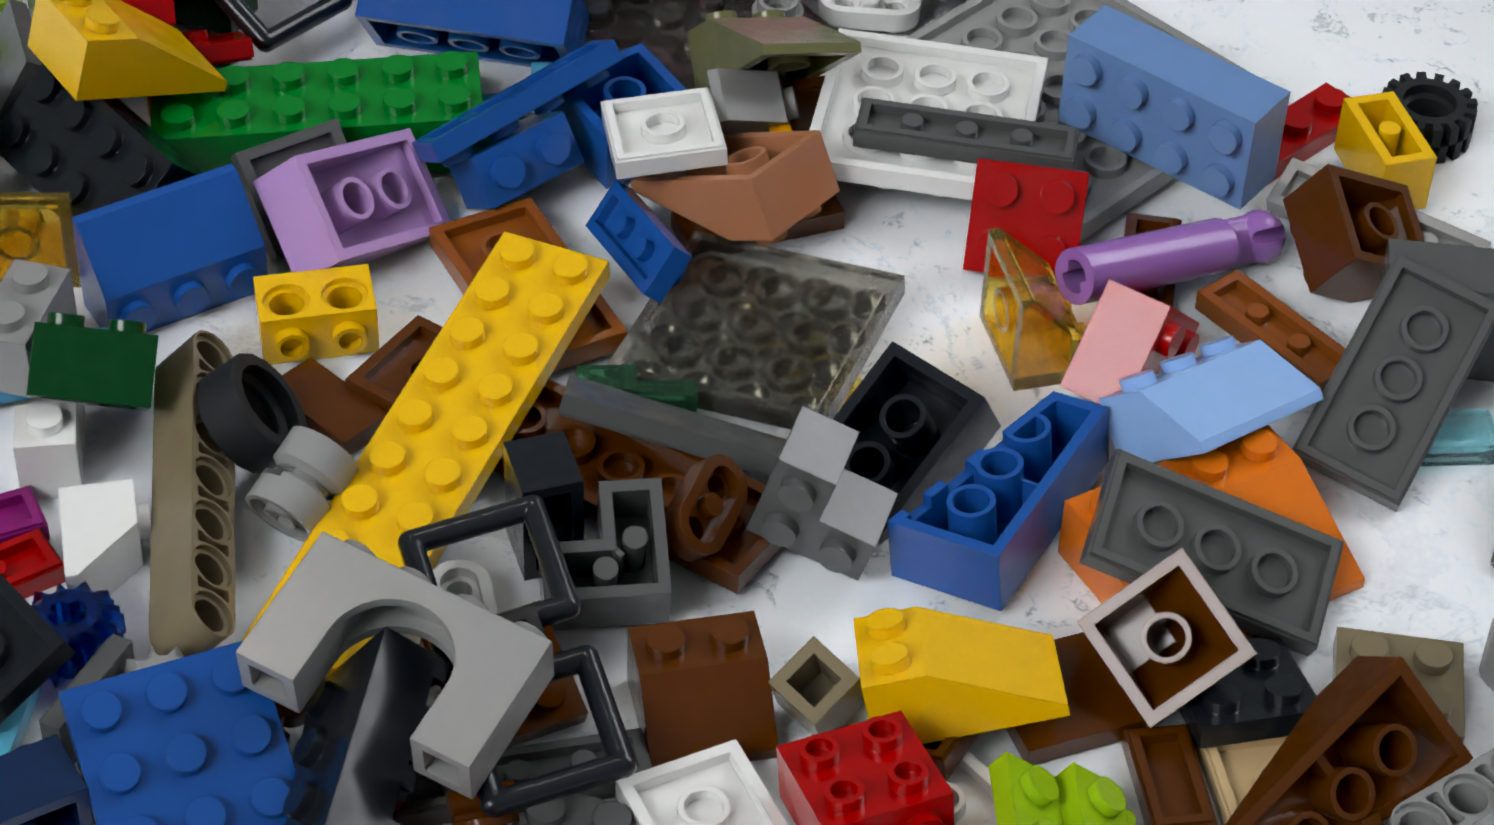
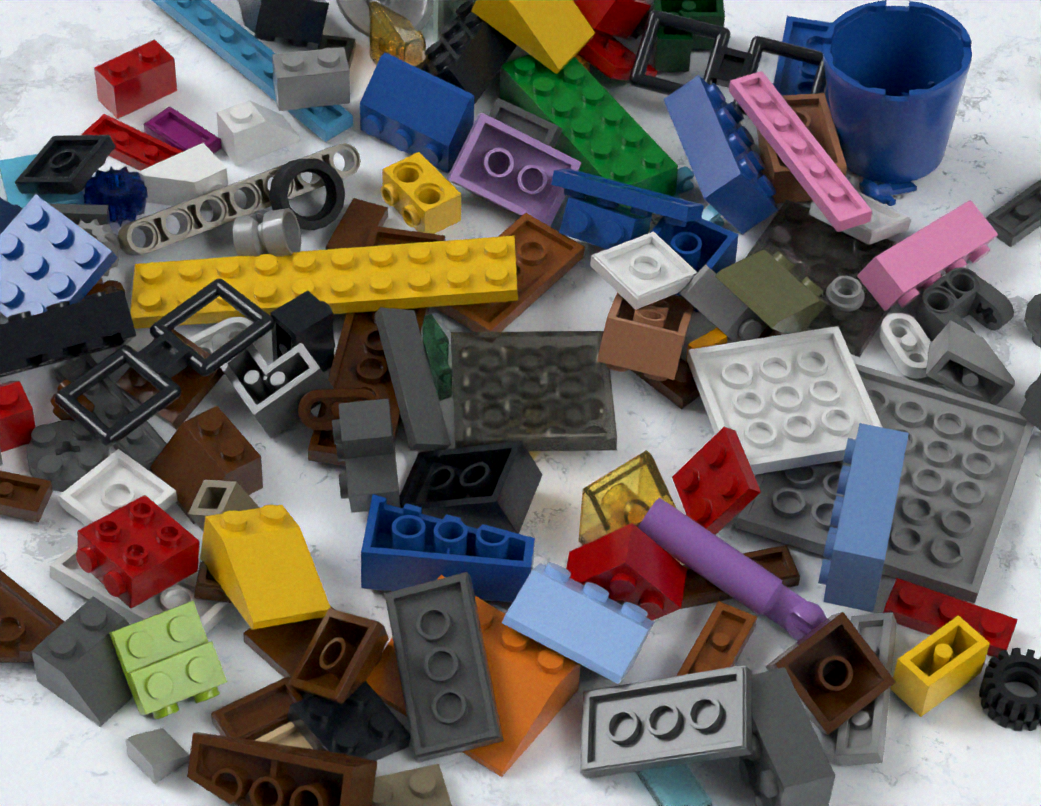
camera: 65 degrees right, 5 degrees up
dark green brick [26,312,159,411] -> none
light grey arch [235,532,554,800] -> none
blue plate [585,180,692,303] -> none
dark grey tile [853,98,1080,170] -> none

